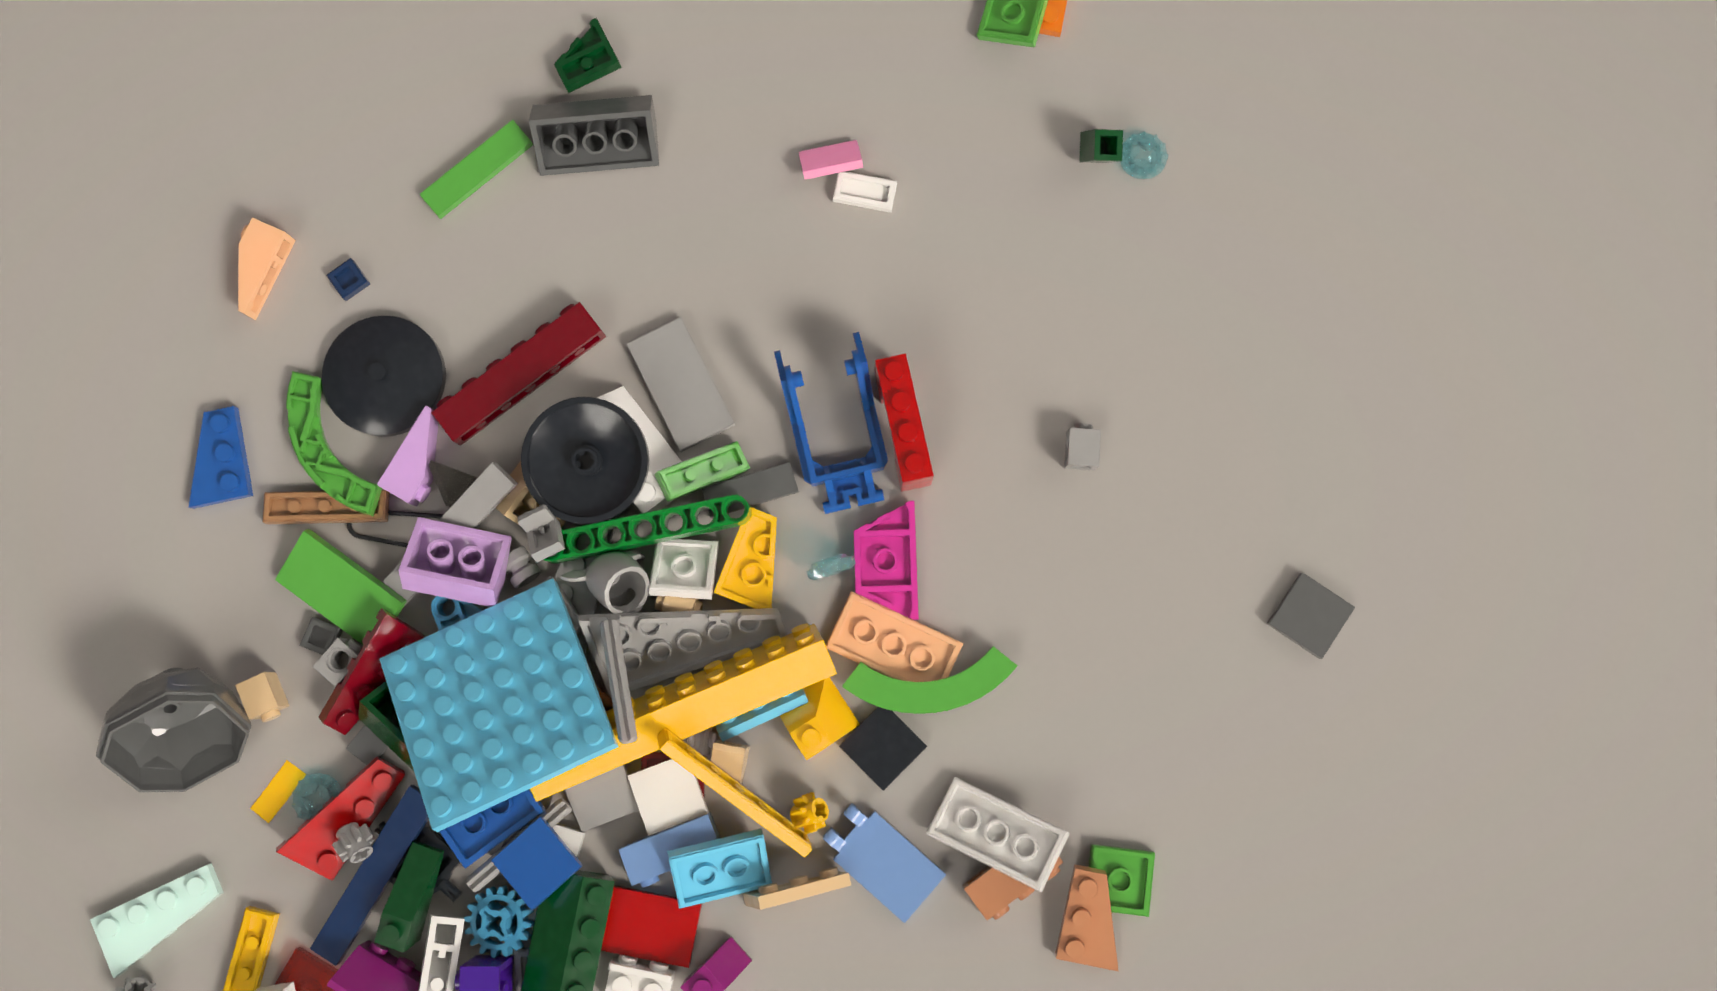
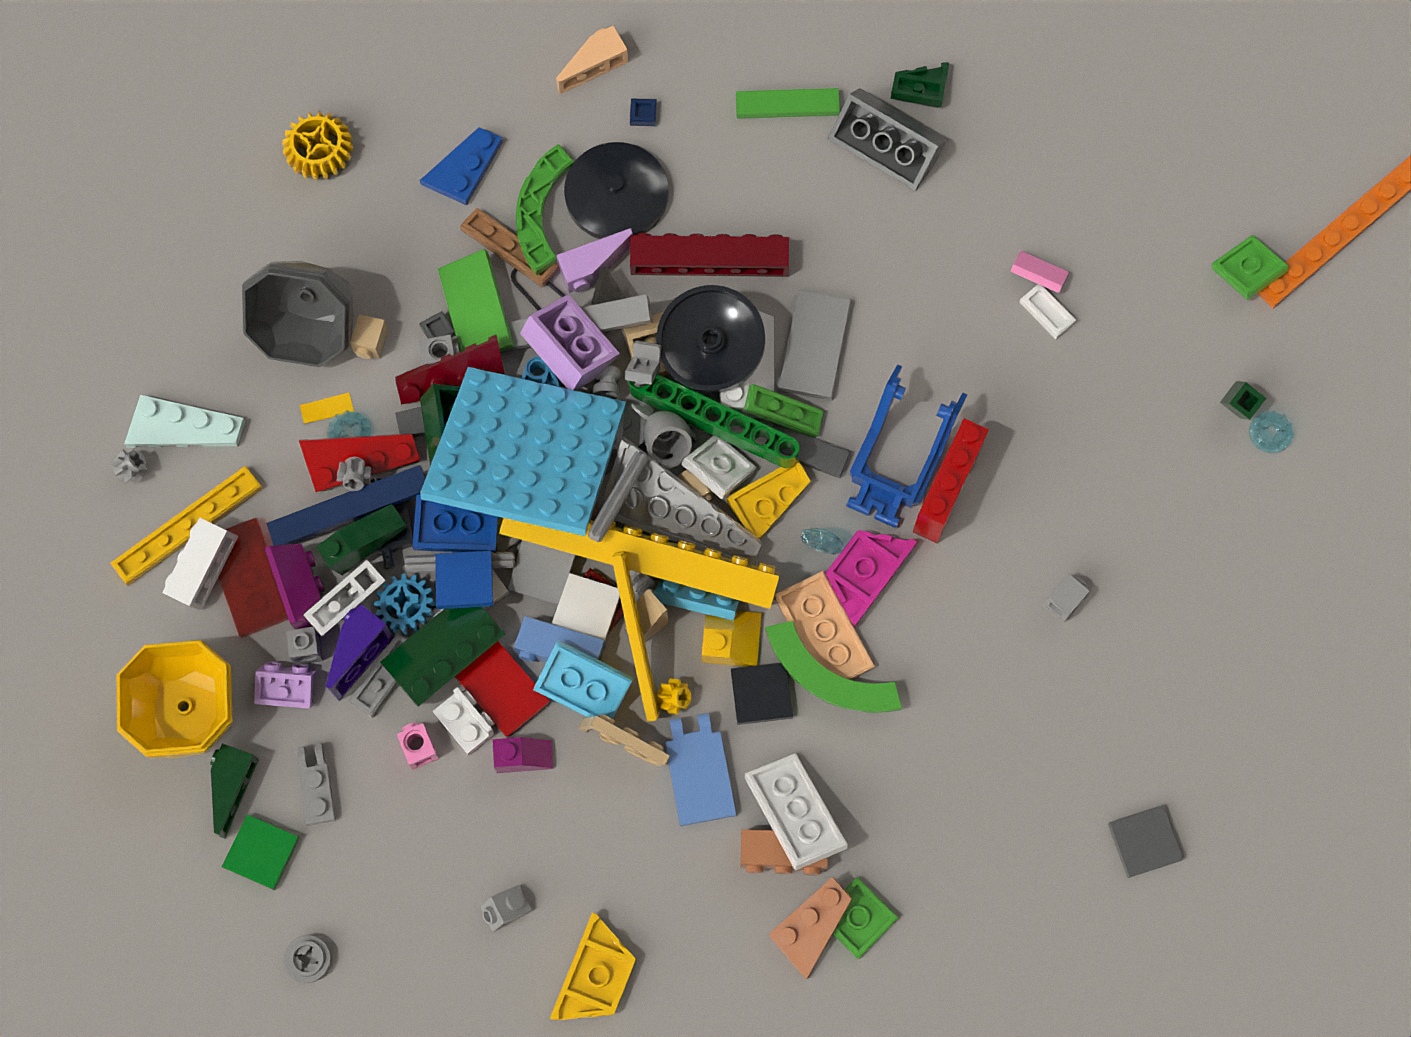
camera: 35 degrees right, 10 degrees down
none -> yellow gear [282,111,353,181]

